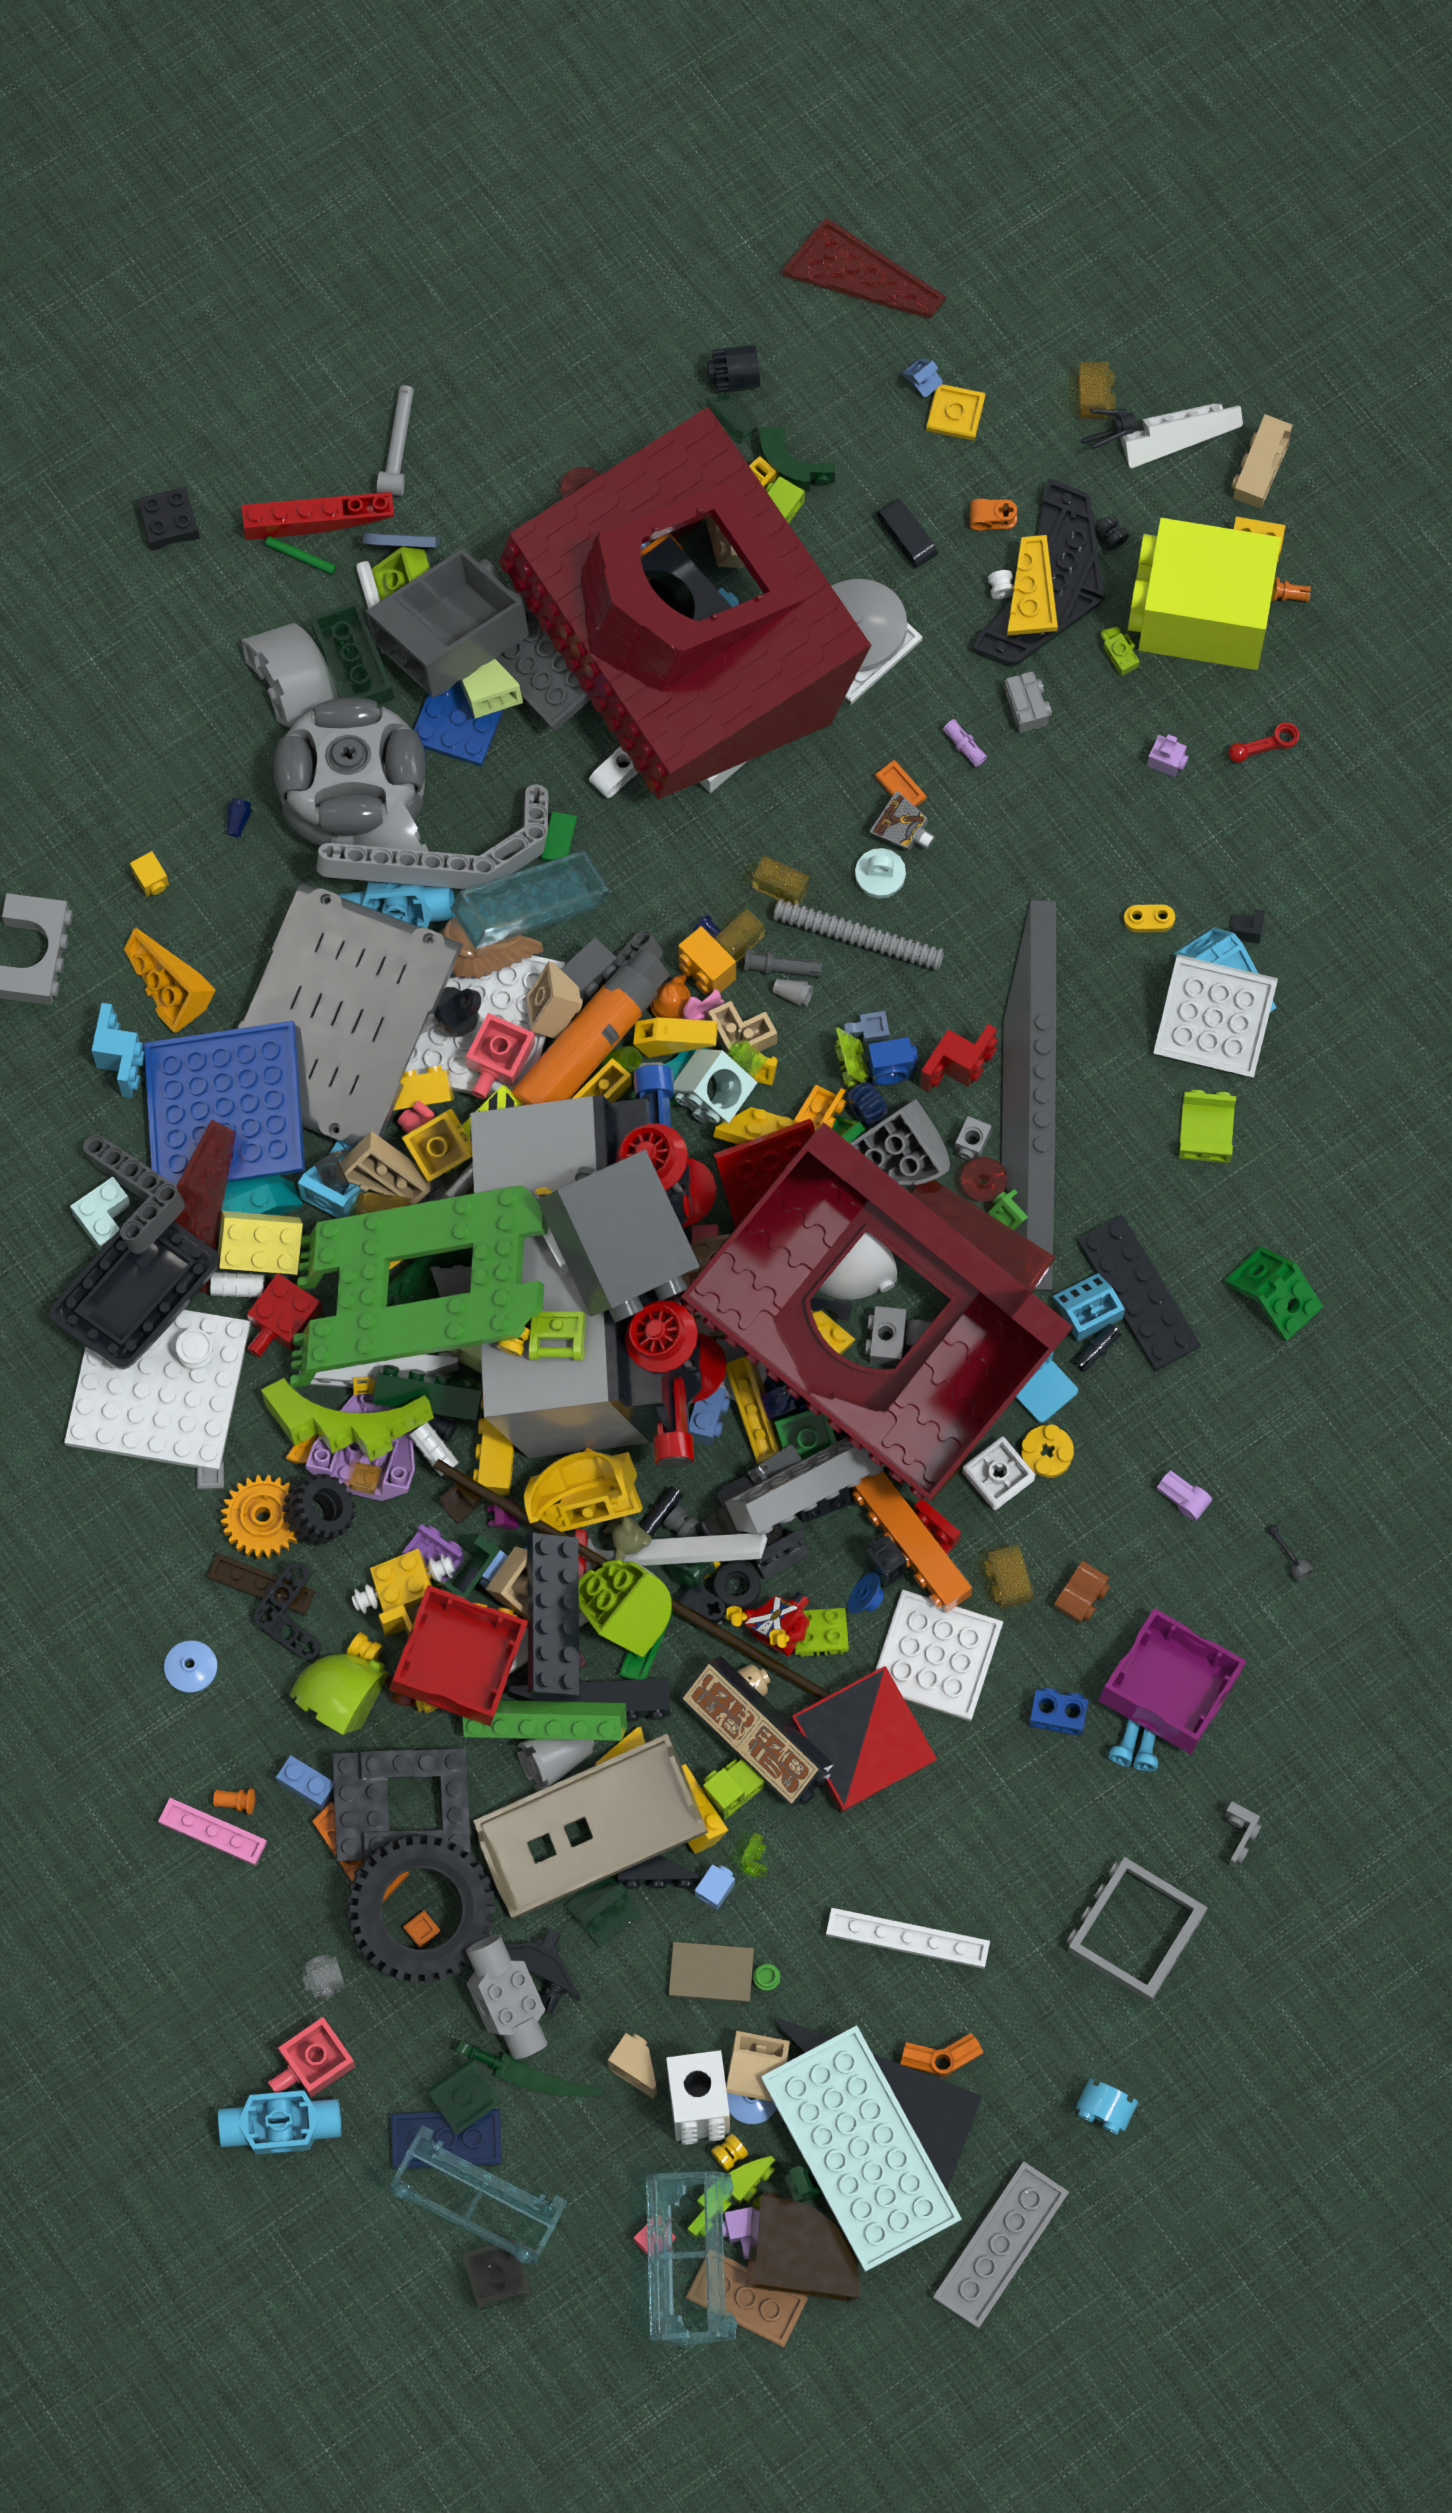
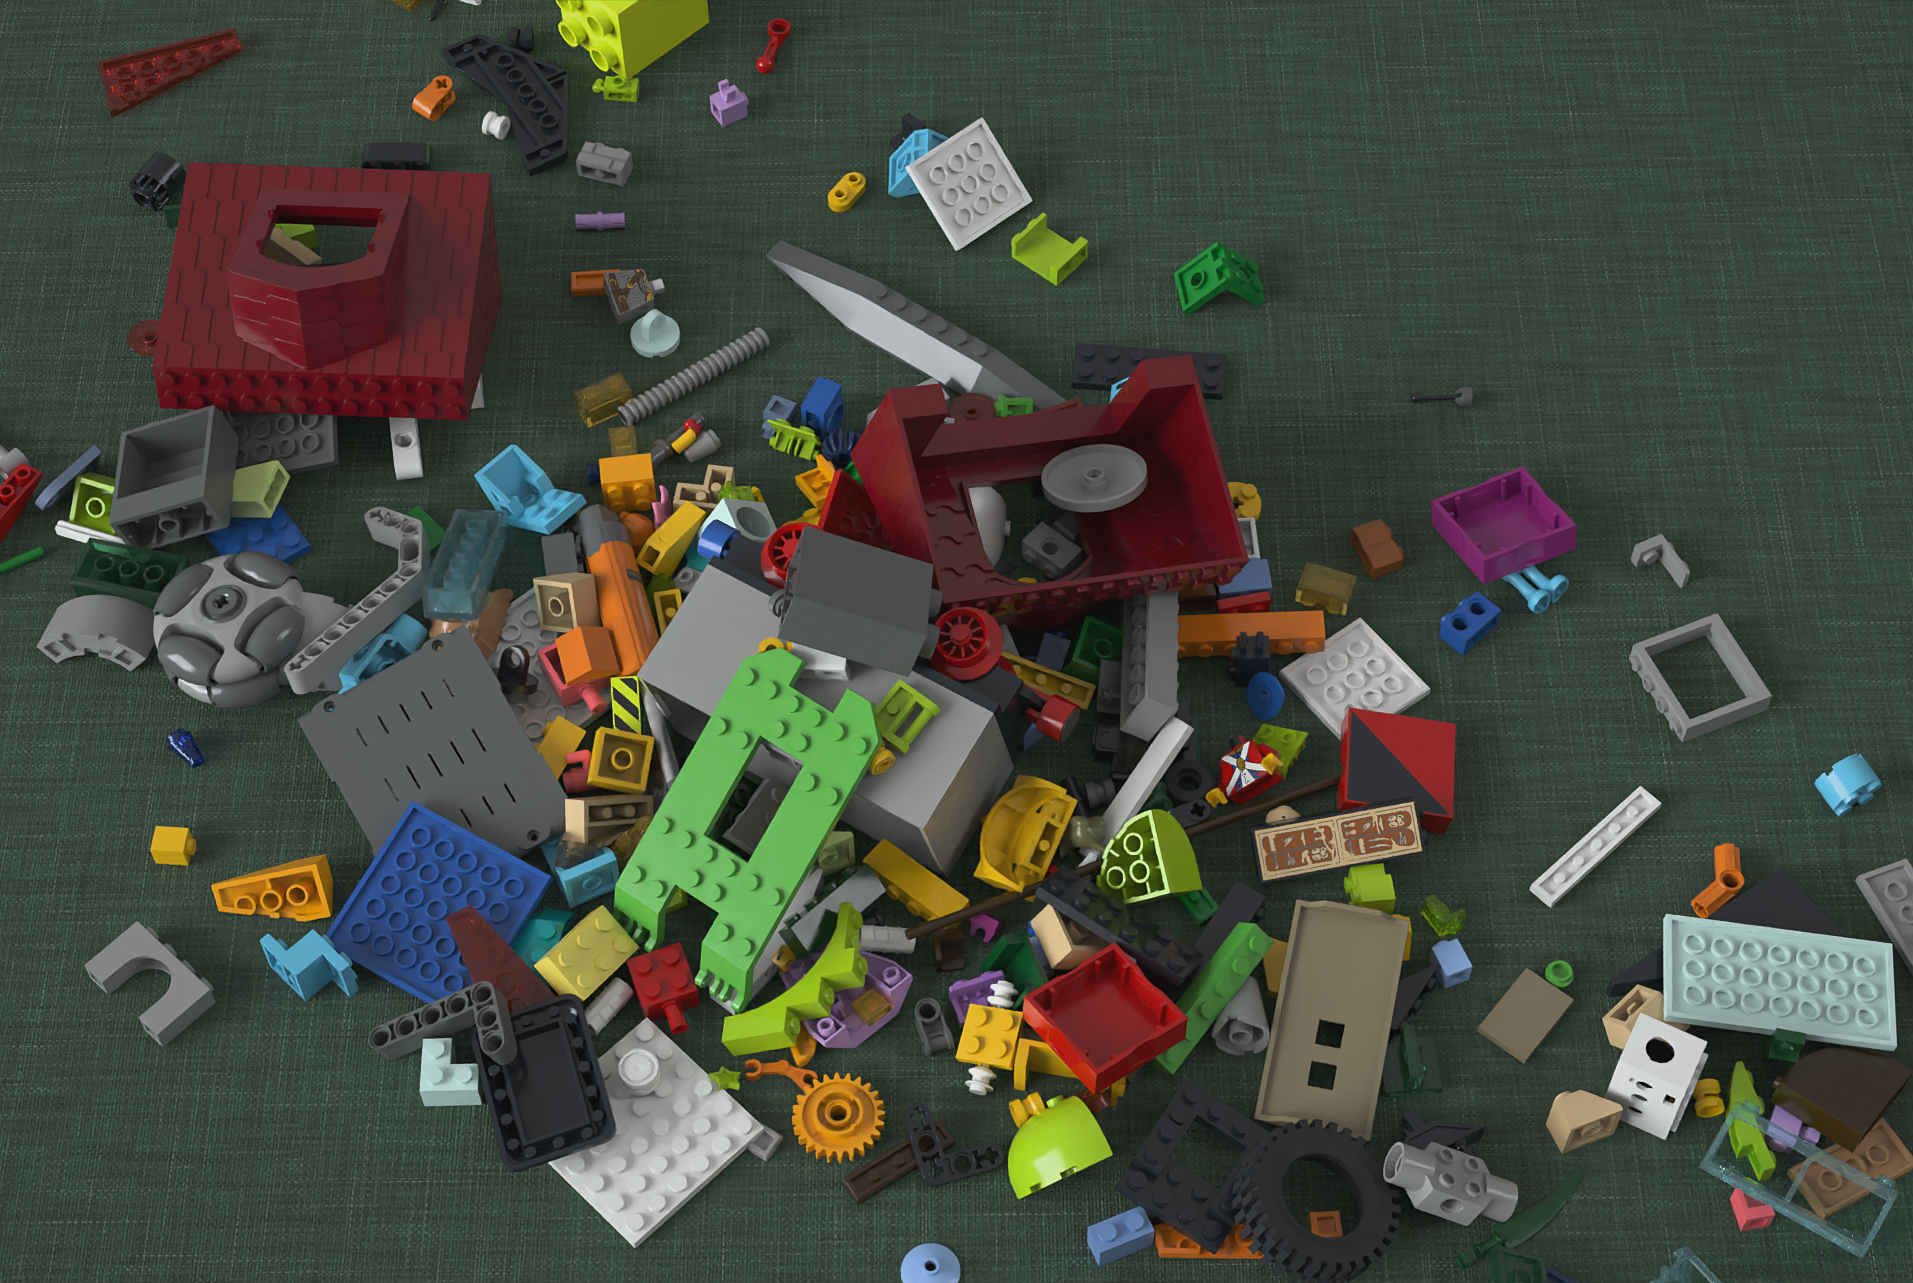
camera: 55 degrees left, 15 degrees down
black tyre [282,1473,356,1545] -> none
medium blue slope [901,358,943,397] -> none
red bracket [920,1024,998,1093] -> none
yellow tile [926,384,986,441] -> none
yellow wing [1007,535,1058,636] -> none
lavender piece [1157,1470,1212,1521] -> none
none -> medium azure bracket [474,444,587,535]
none -> orange slope [555,626,620,686]
none -> yellow arm [671,419,701,454]
none -> lime piece [708,1066,741,1091]
none -> orange piece [745,1059,818,1091]
none -> dark grey piece [915,998,954,1057]
none -> light grey dish [1041,444,1148,512]
none -> medium blue brick [1215,558,1272,600]

